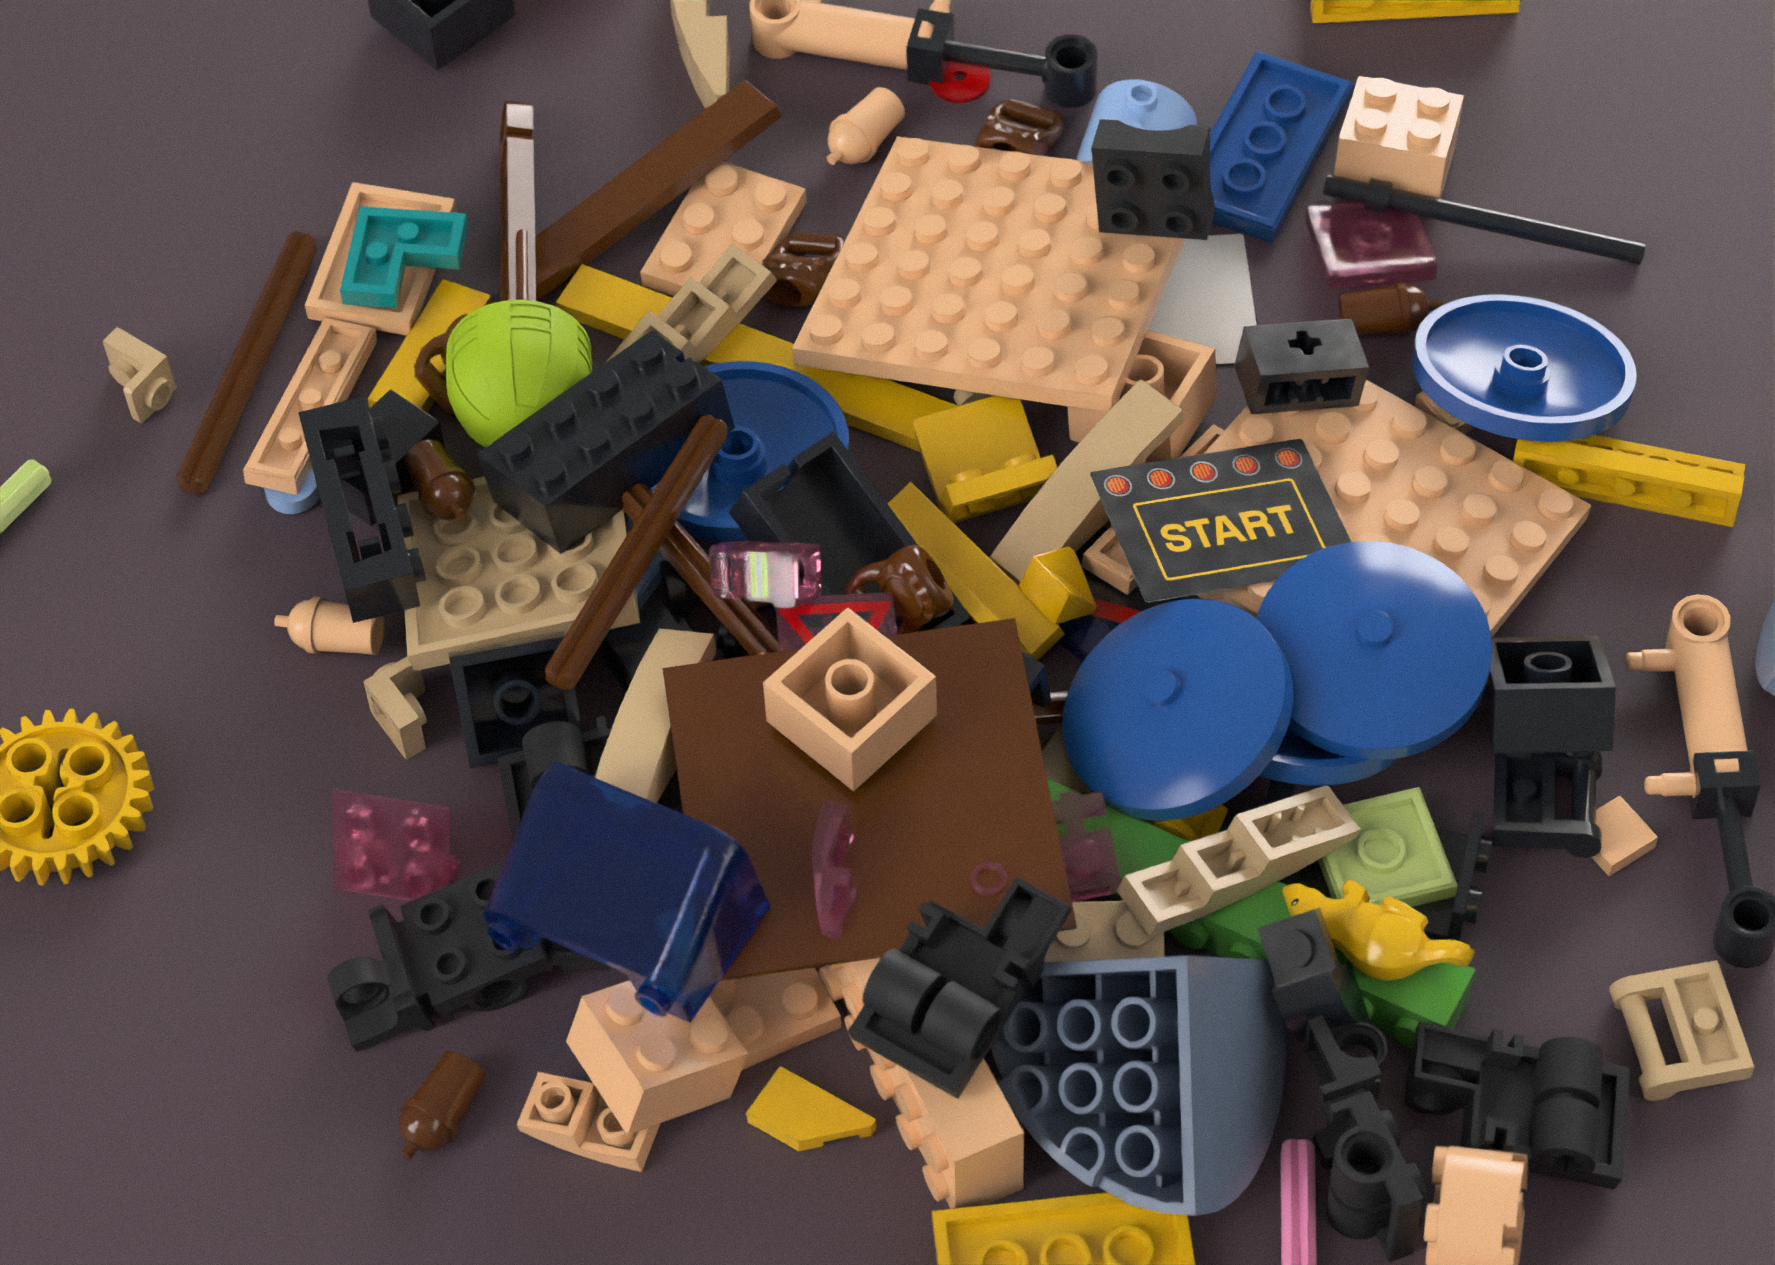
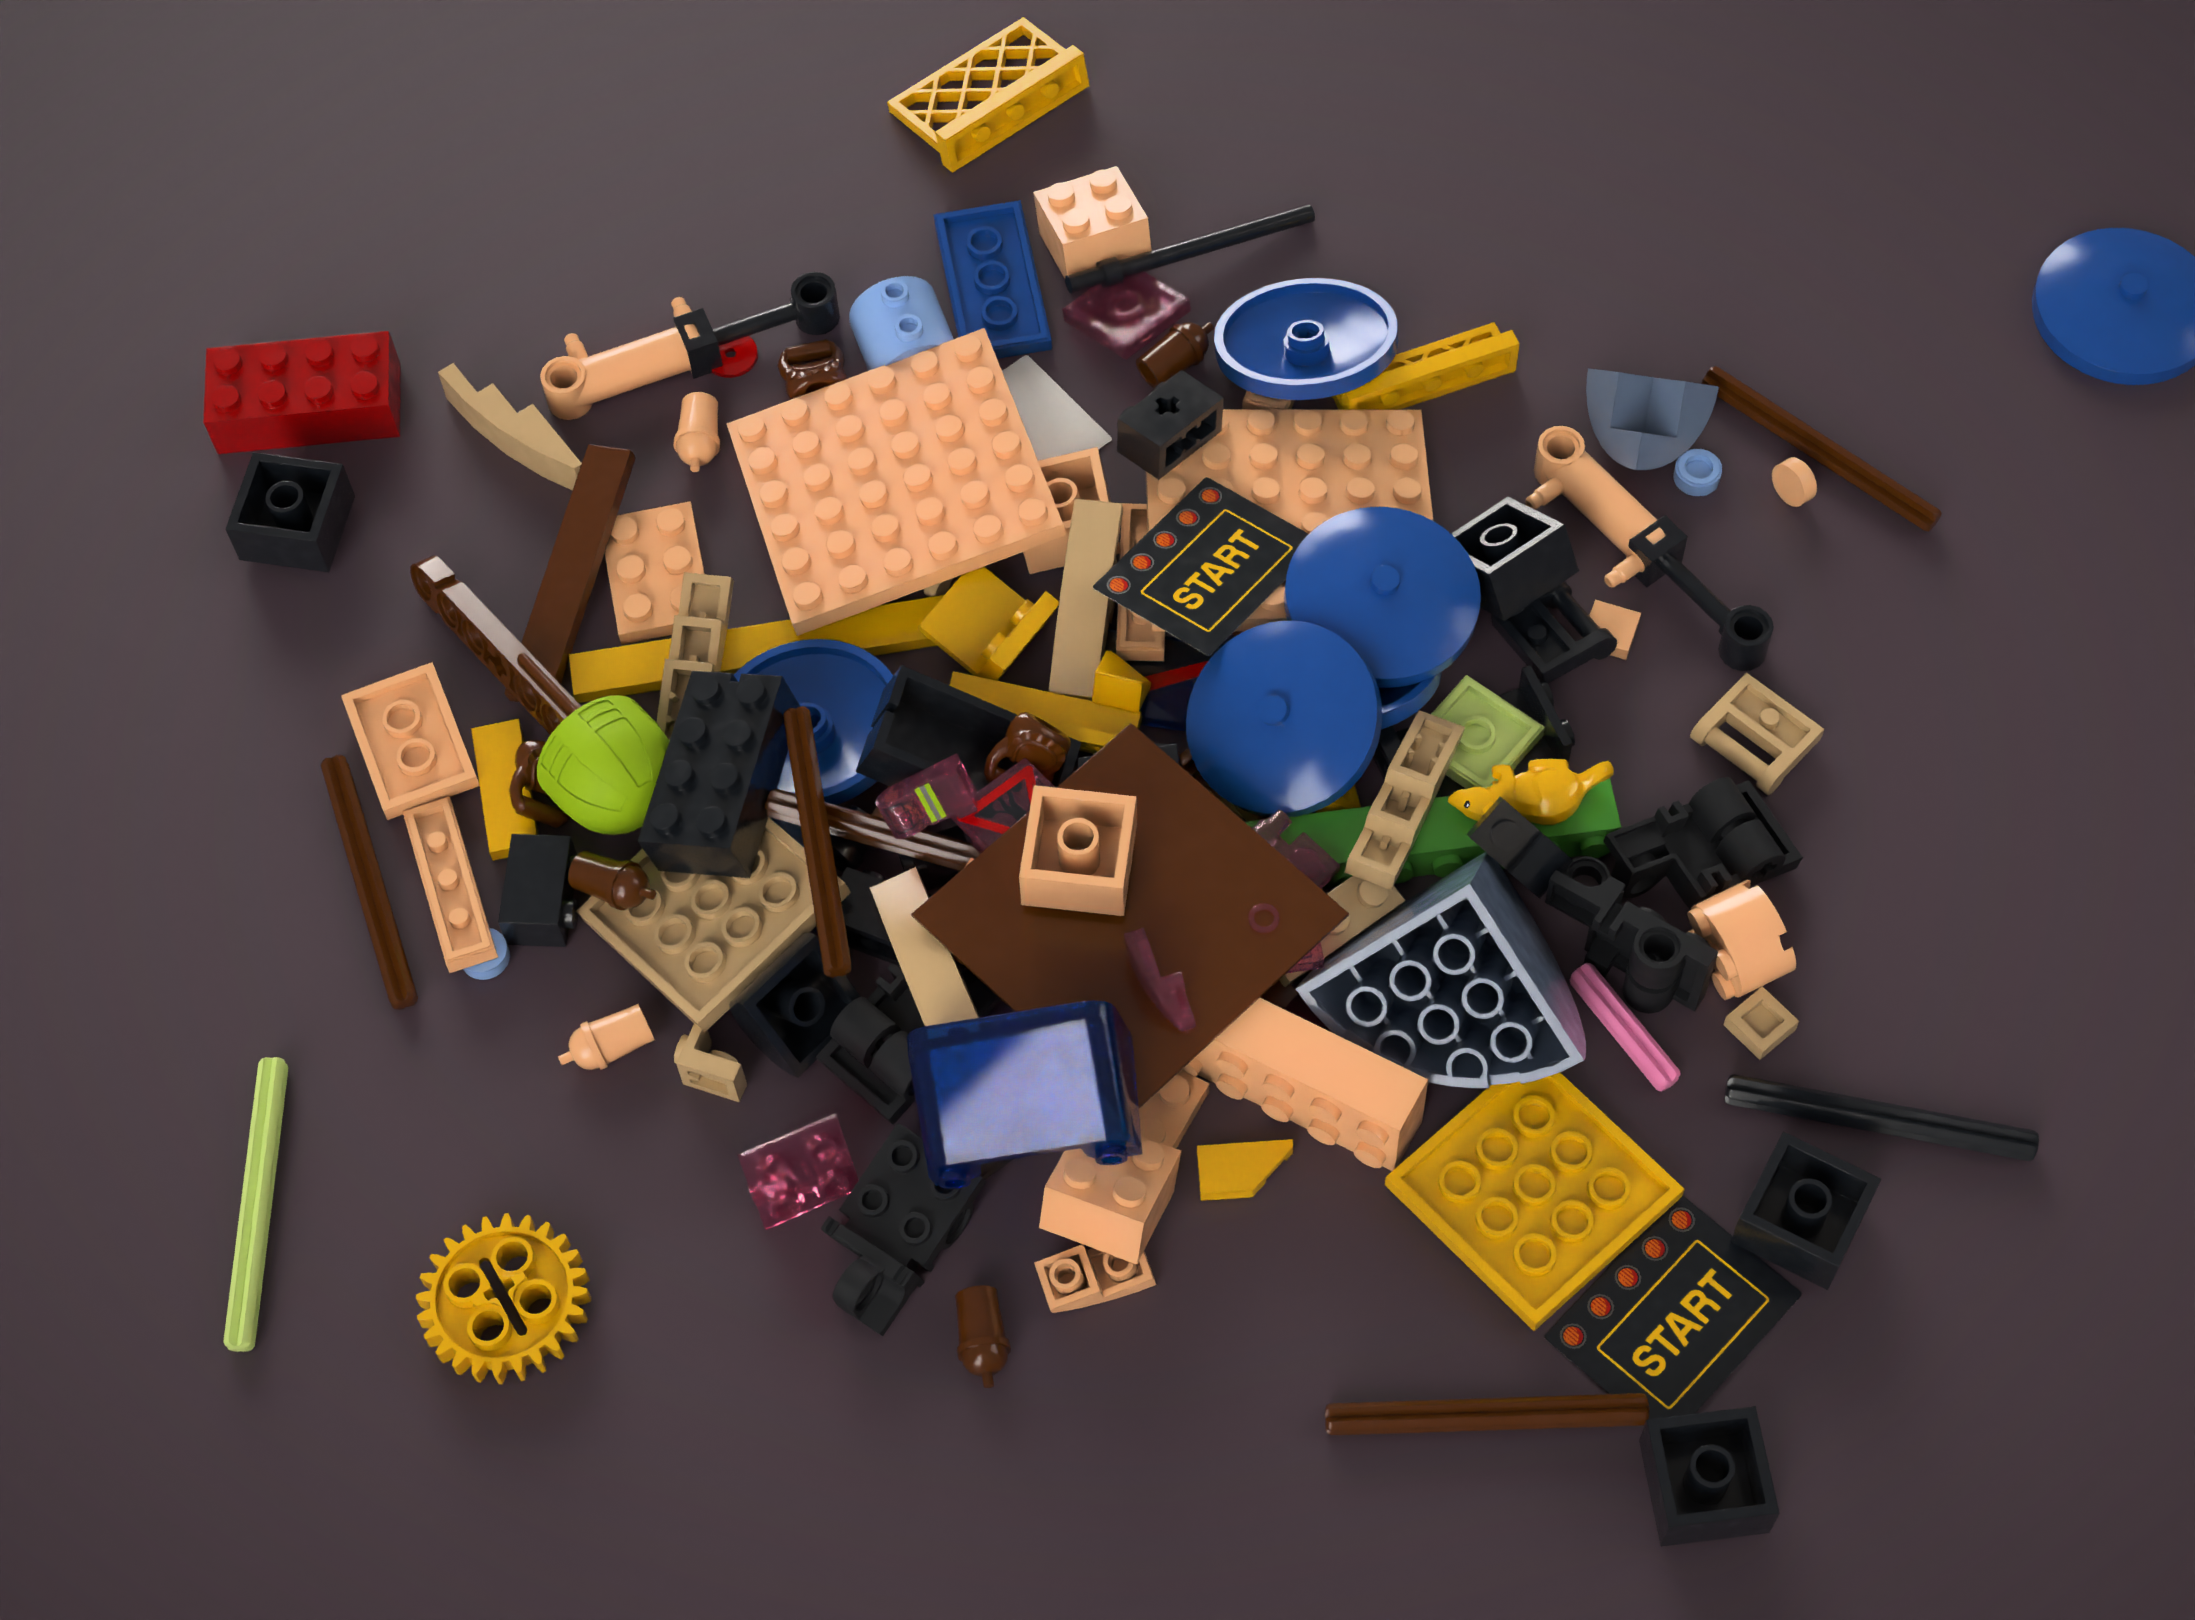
camera: 35 degrees left, 5 degrees up
tan bracket [102,327,177,424] -> none
black brick [298,396,426,623] -> none
teal plate [340,206,468,308] -> none
reddish brown piece [763,232,845,308] -> none
black plate [848,877,1072,1099] -> none
black brick [1091,119,1215,240] -> none

